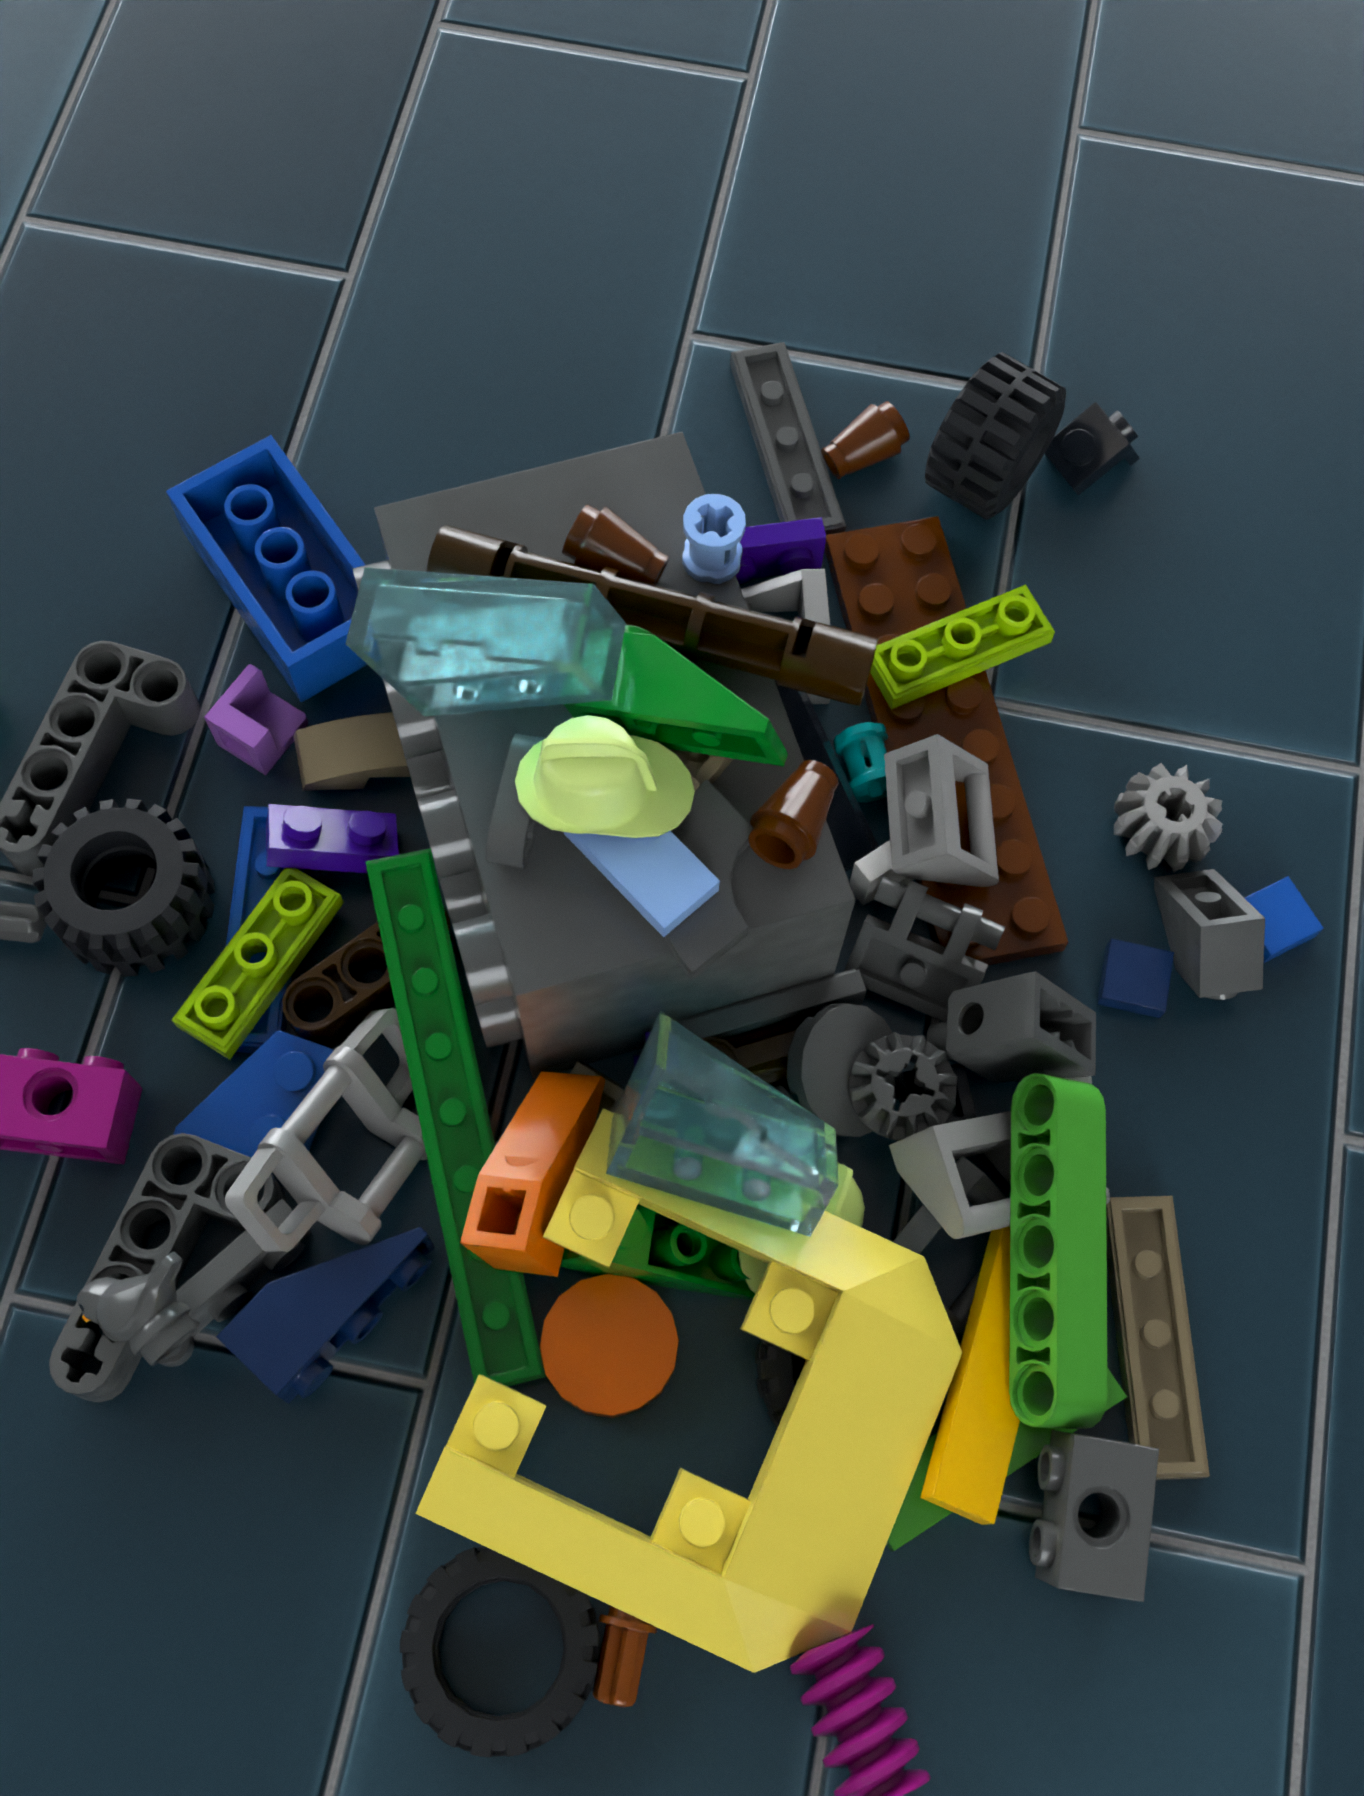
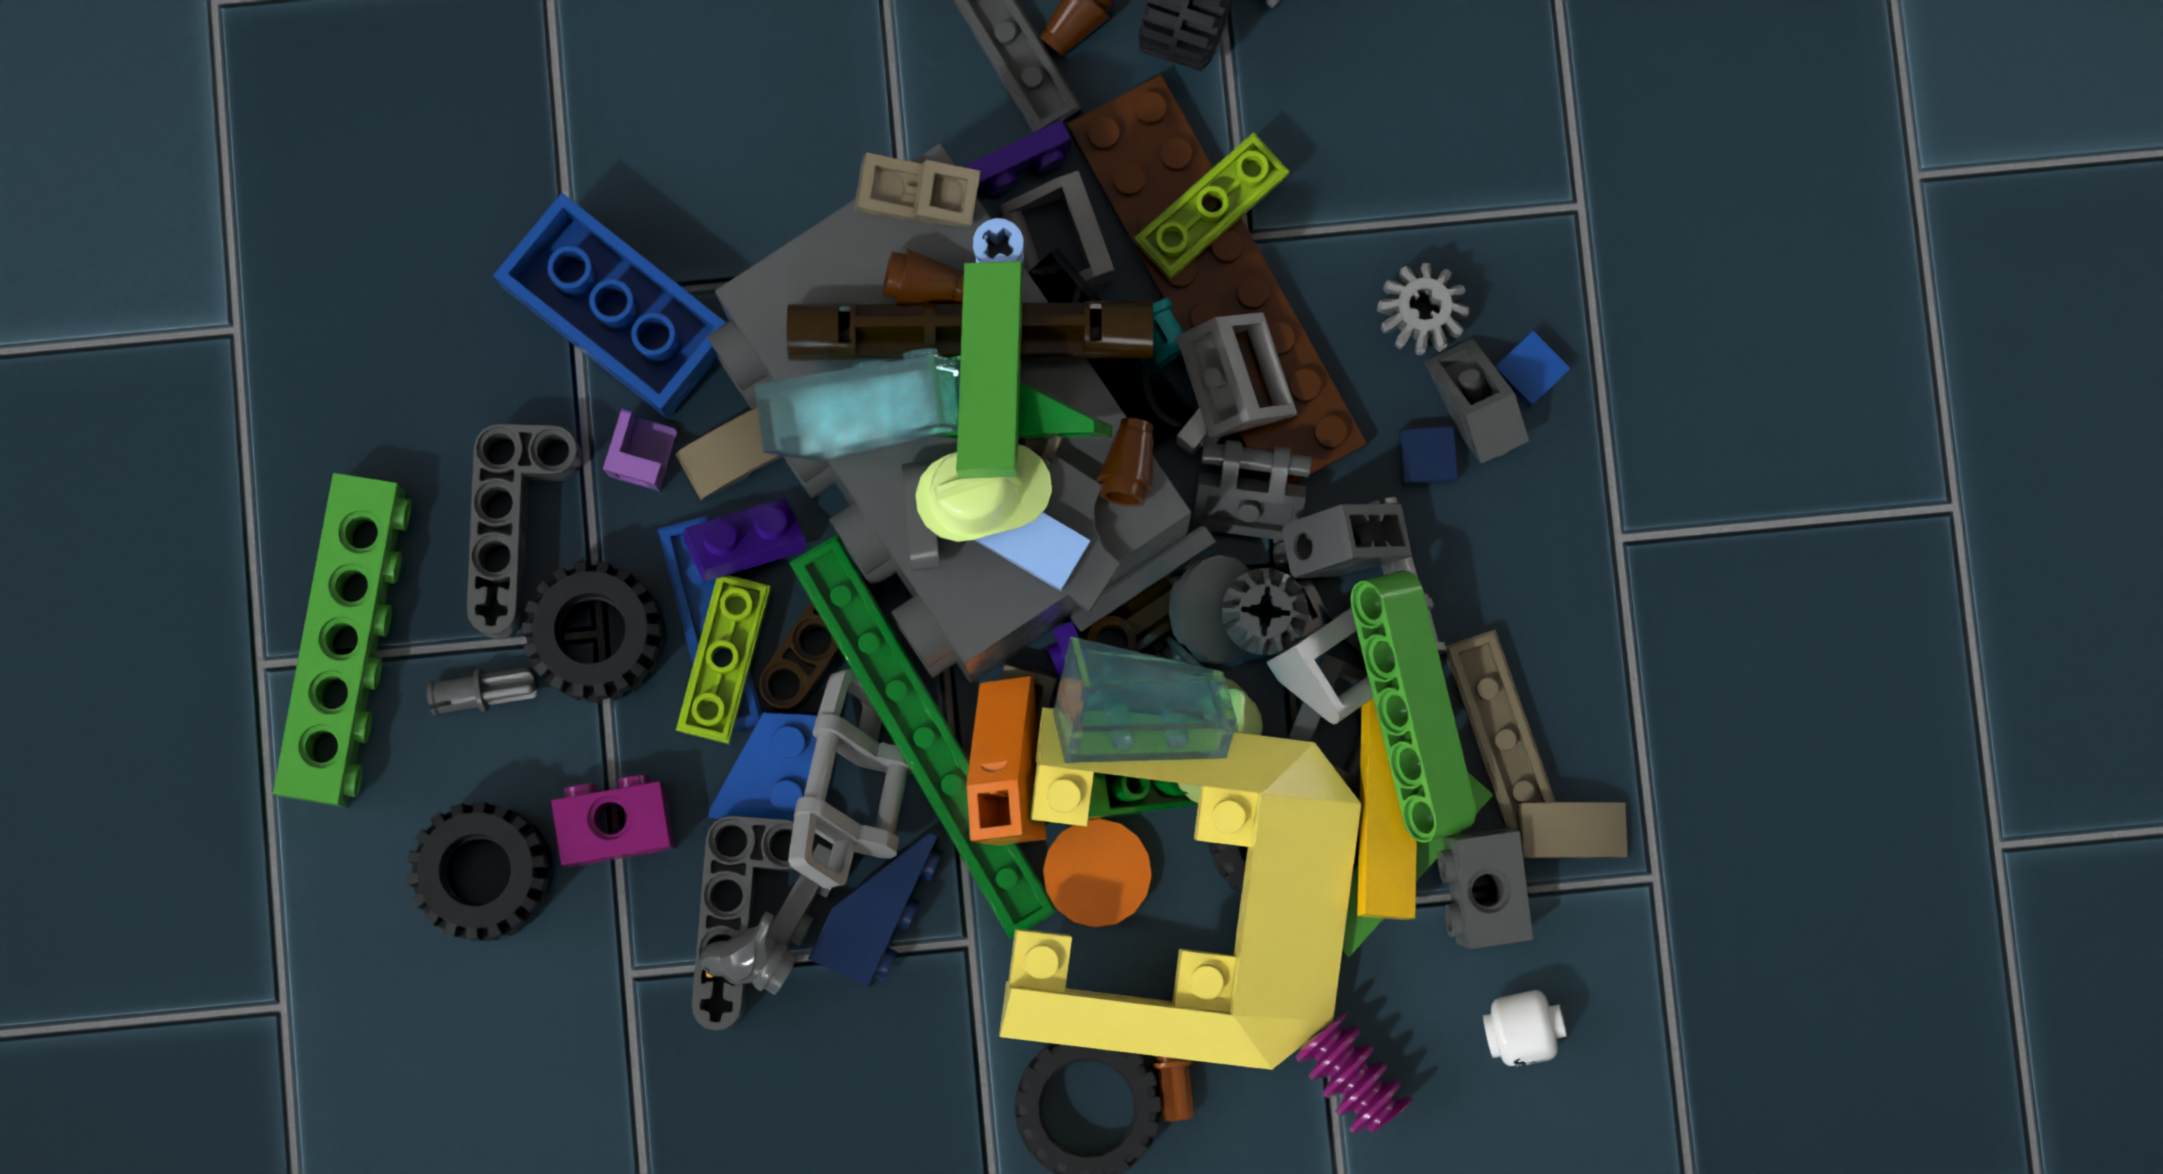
camera: 15 degrees left, 15 degrees up
none -> dark tan slope [854,152,980,227]
none -> bright green tile [956,261,1024,479]
none -> white head [1483,990,1567,1068]
none -> dark tan slope [1519,802,1628,859]

